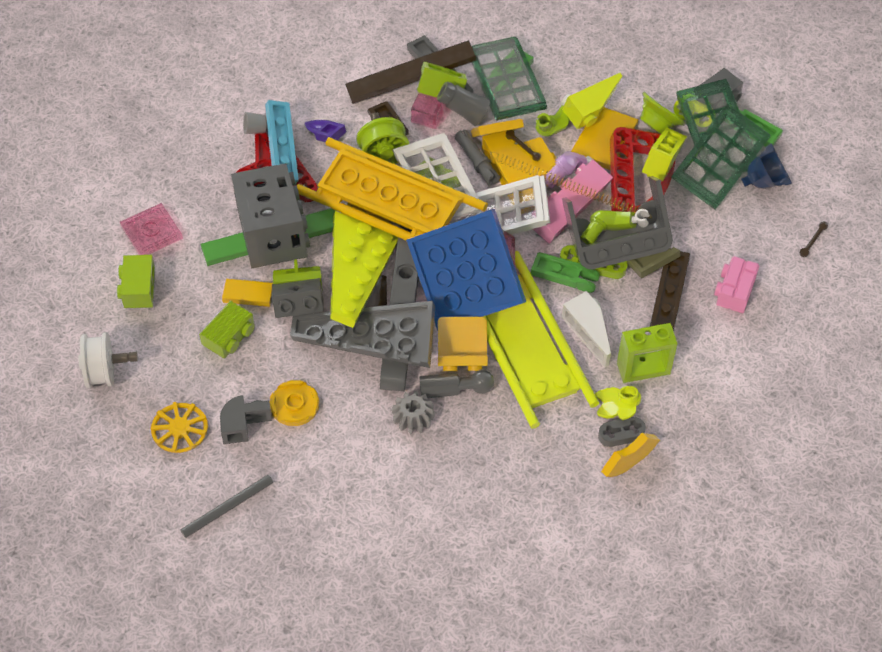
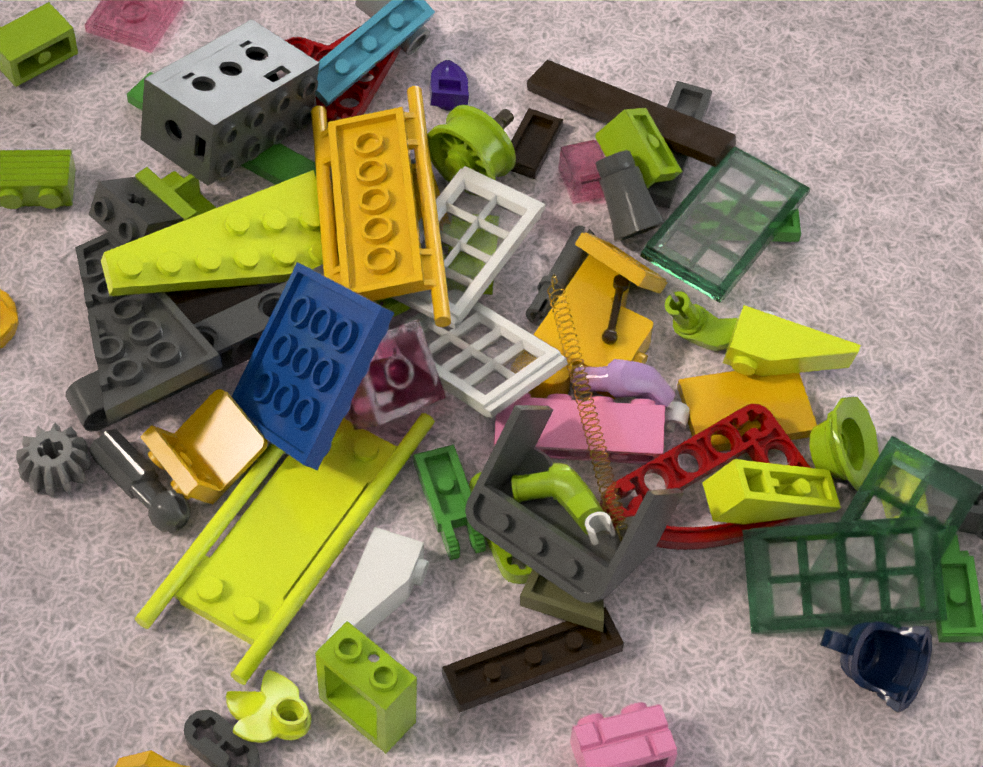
camera: 50 degrees right, 0 degrees up
yellow tile [222,278,273,307] -> none

